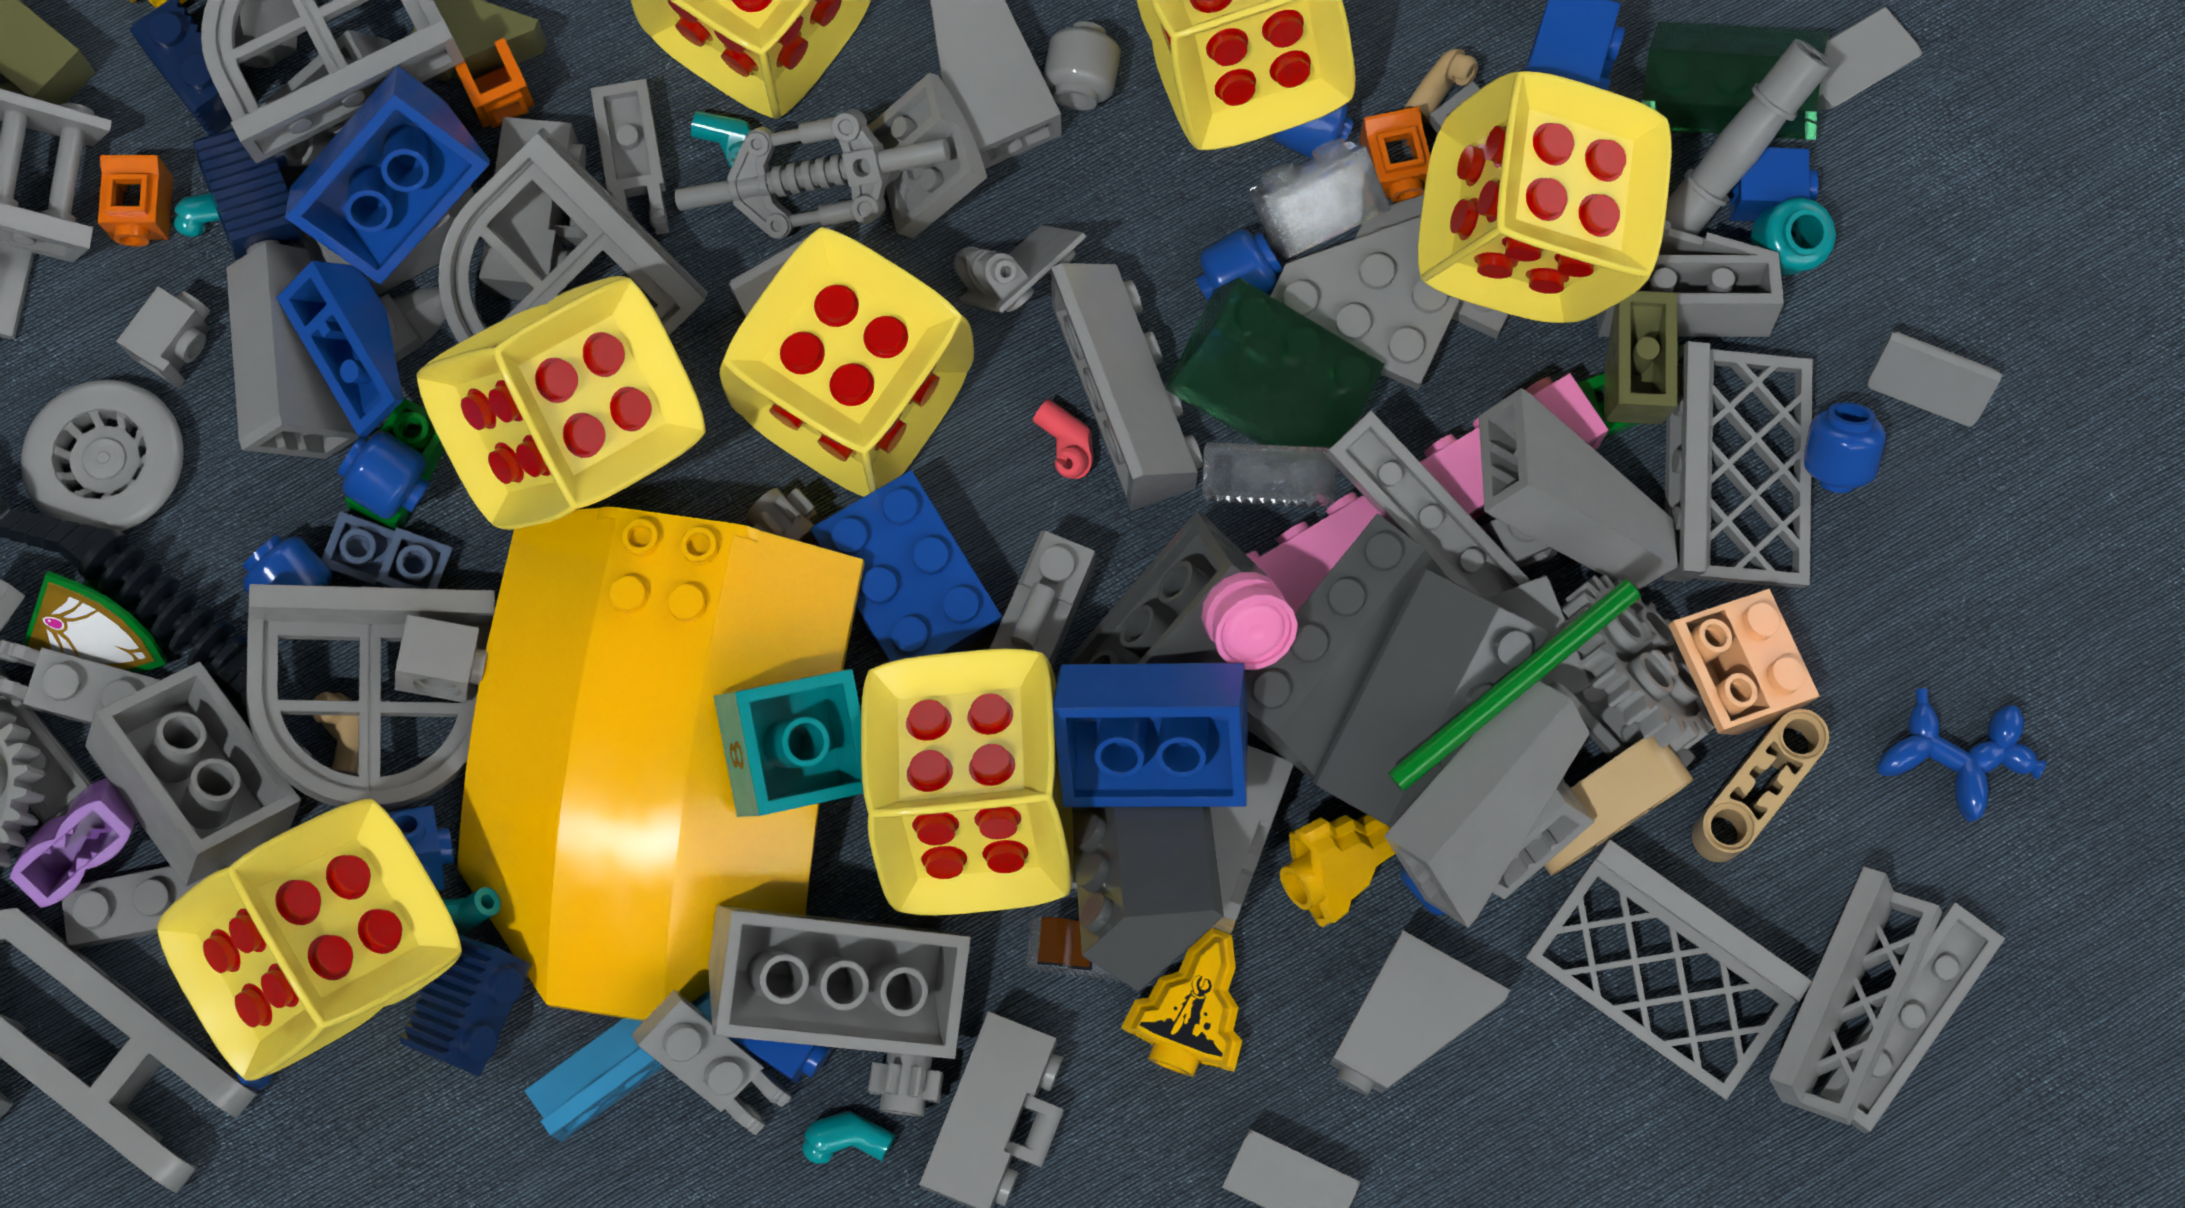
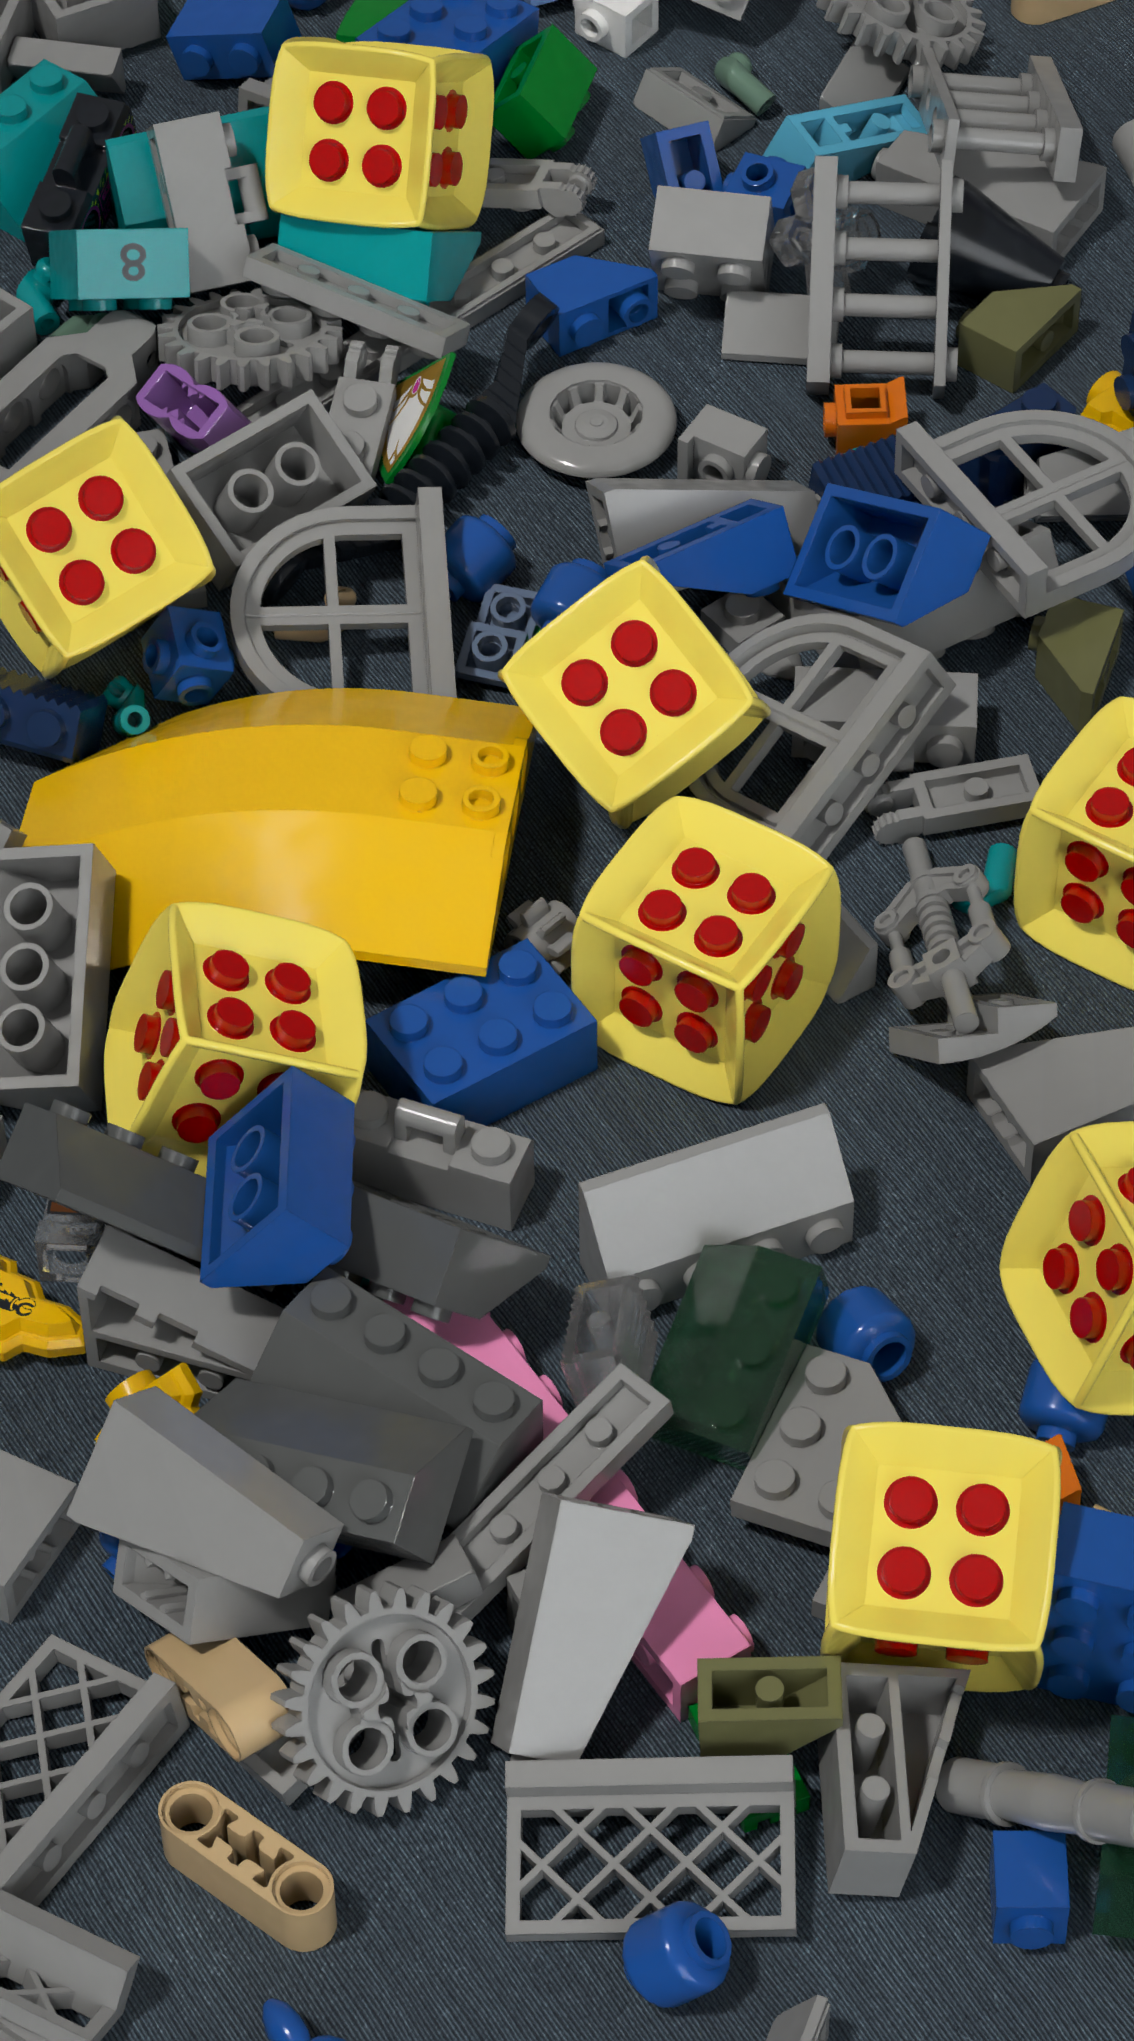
camera: 90 degrees right, 25 degrees down
light grey brick [395,615,487,703] -> none
orange window [454,38,535,128] -> none
teal brick [713,669,864,817] -> none
light grey hinge [954,225,1086,313] -> none
bright pink wheel [1201,572,1298,670] -> none
clear brick [1248,138,1391,258] -> none
green piece [1388,579,1641,792] -> none
light nougat slope [1668,588,1820,735] -> none
teal head [1750,197,1836,276] -> none

